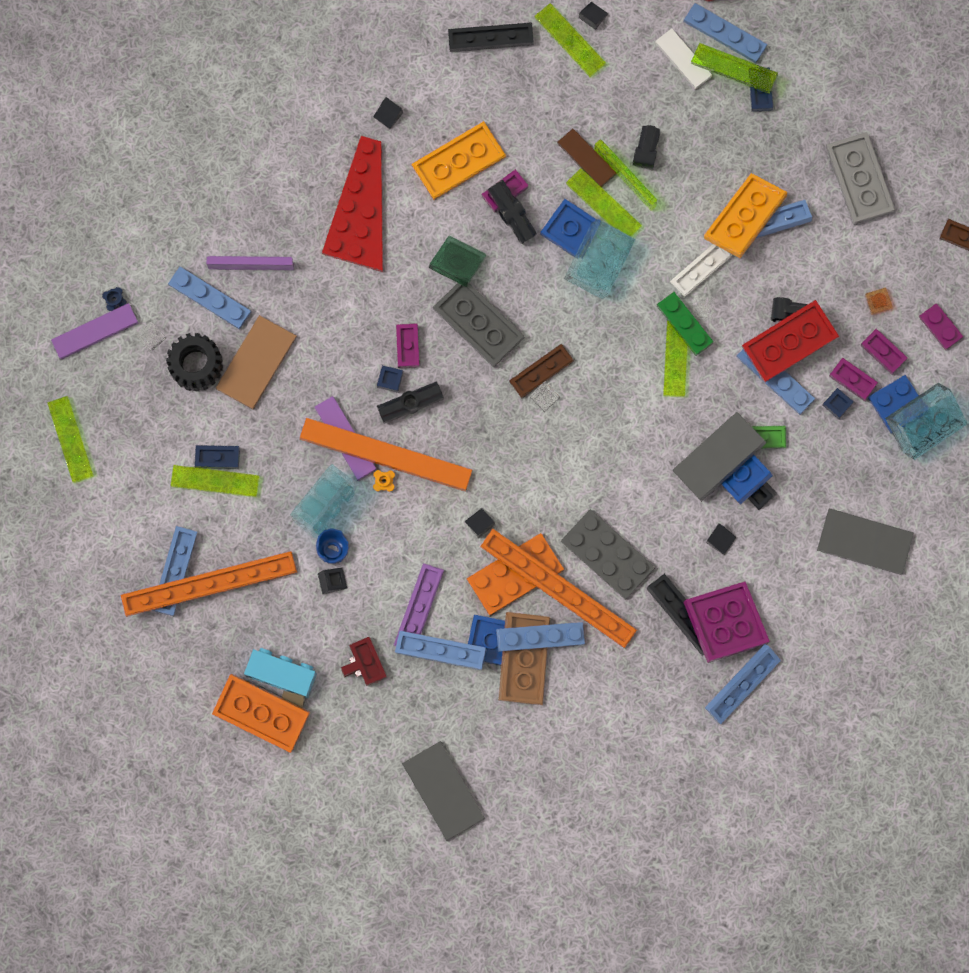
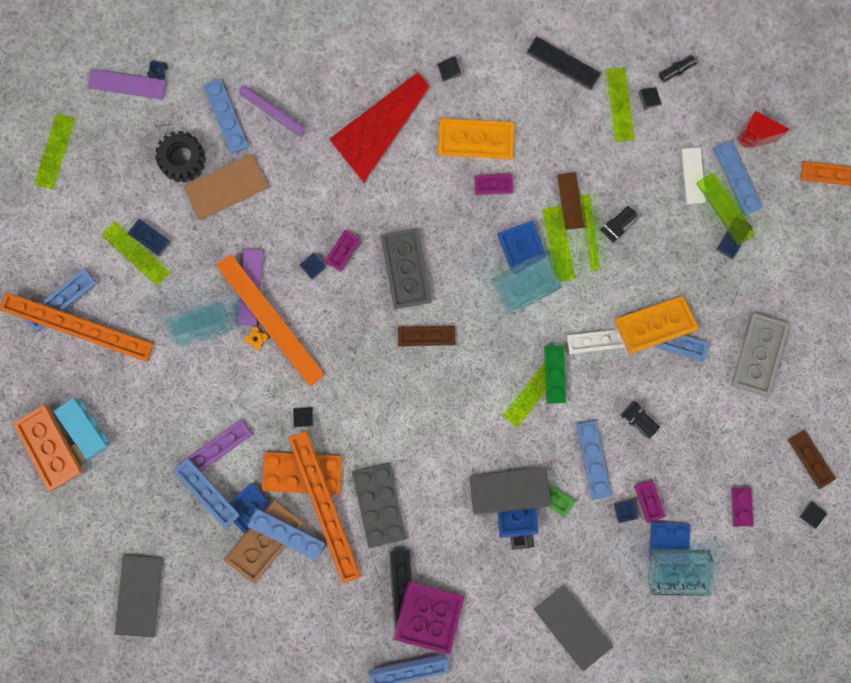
camera: 20 degrees right, 5 degrees up
blue hair [316,528,349,564] -> none
black slope [318,567,347,595] -> none
dark red hinge [341,637,387,686] -> none
black piece [377,381,444,424] -> none
clear green tile [429,236,487,287] -> none
black piece [487,180,537,244] -> none
black slope [706,523,736,555] -> none
red plate [741,300,839,383] -> none
magenta plate [860,329,908,375] -> none
clear orange plate [865,287,893,315] -> none

